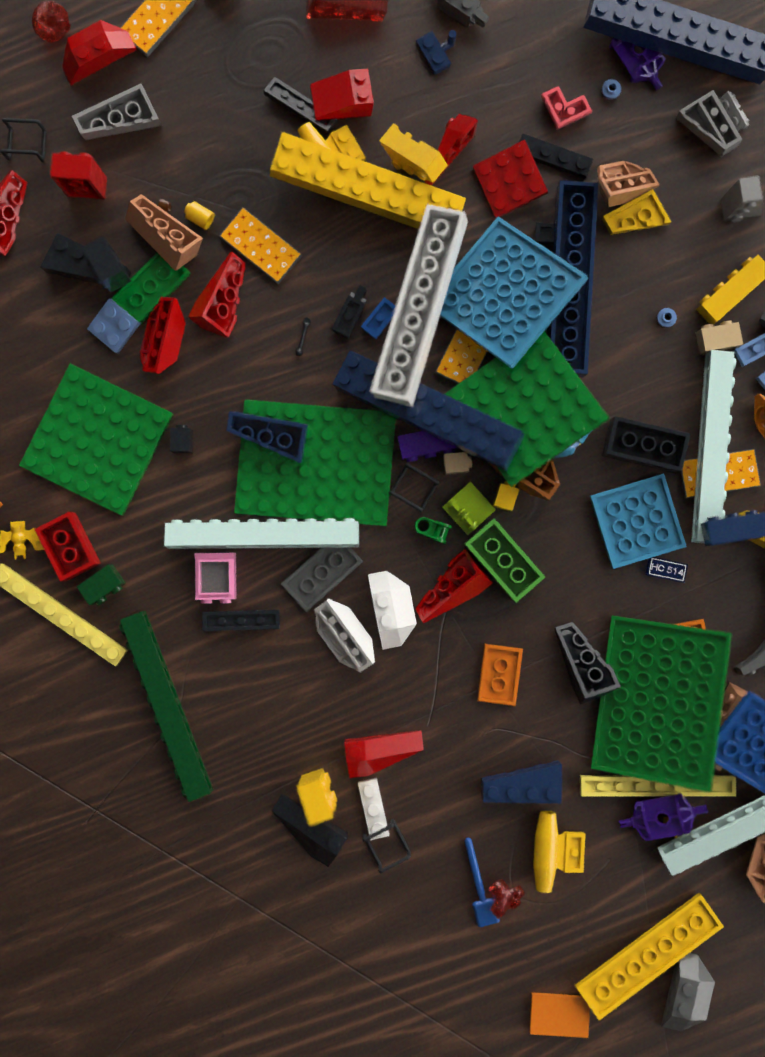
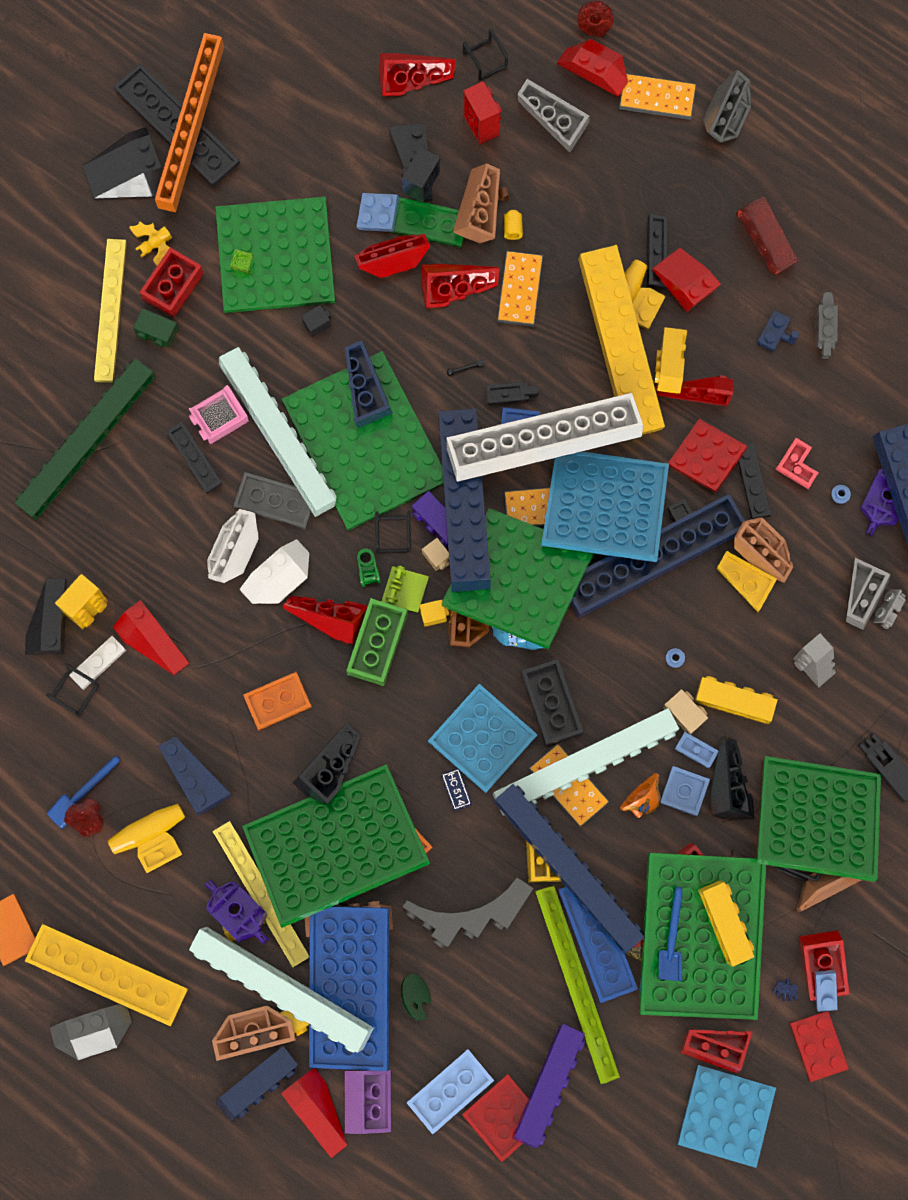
camera: 60 degrees right, 10 degrees down
none -> clear neon green plate [230,249,254,273]

